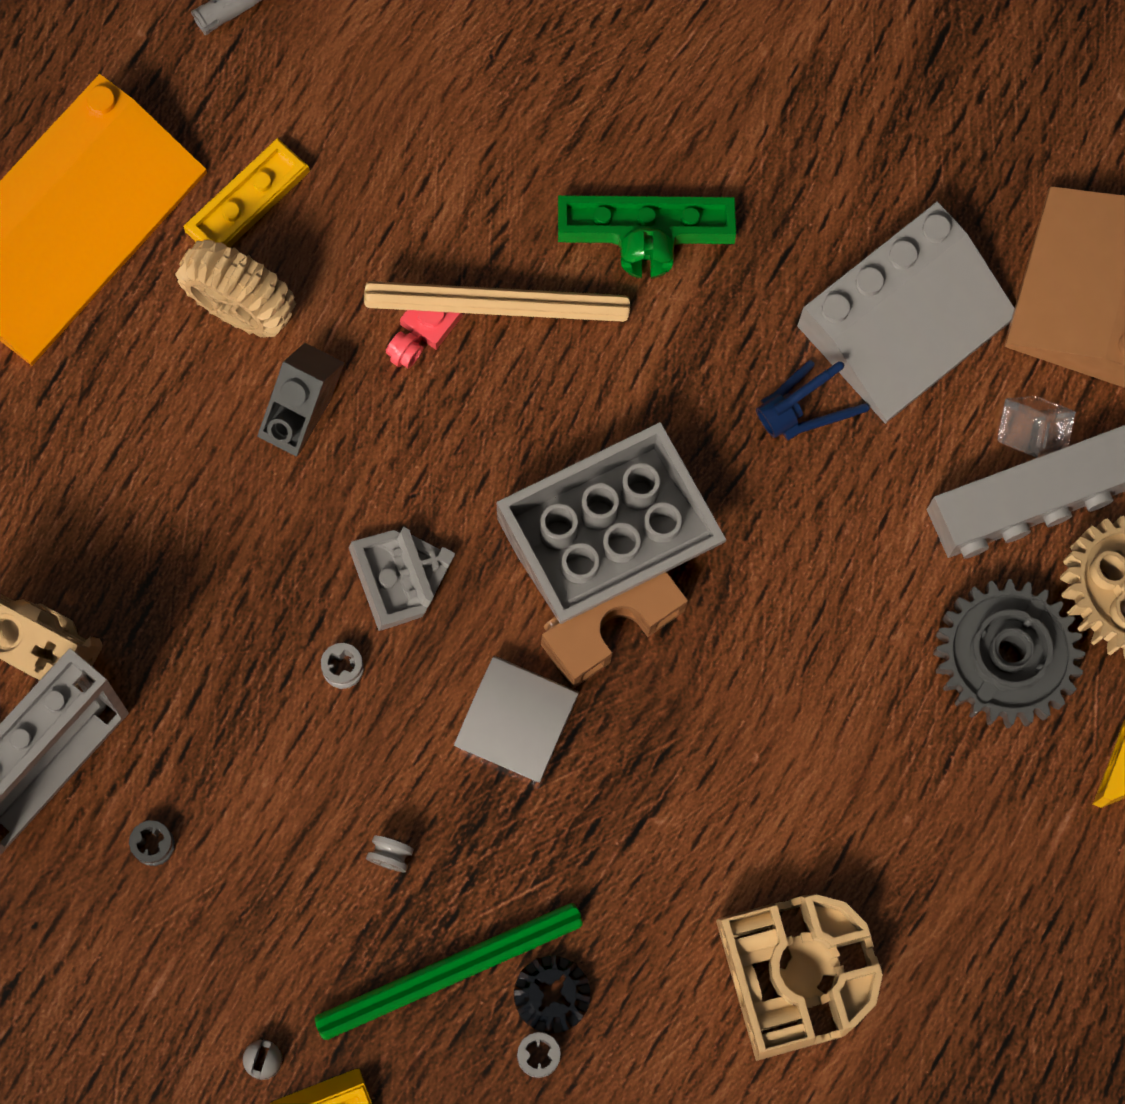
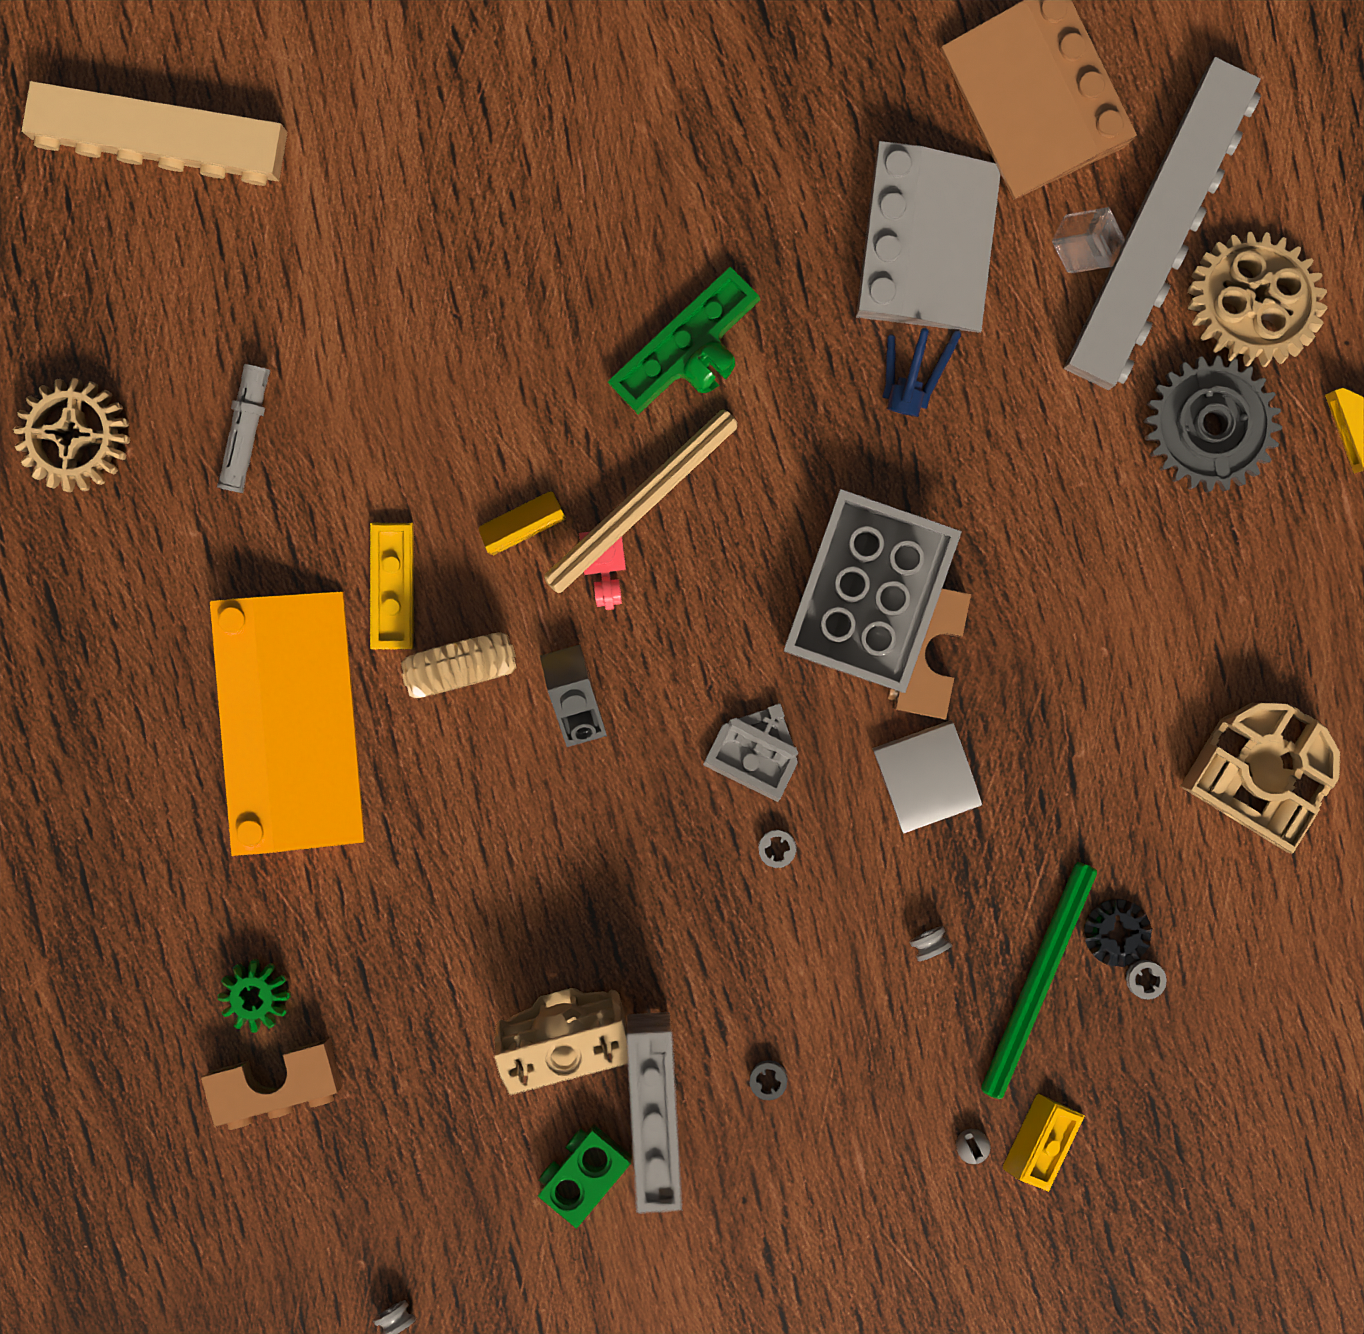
camera: 40 degrees left, 15 degrees up
none -> yellow slope [479,492,566,555]

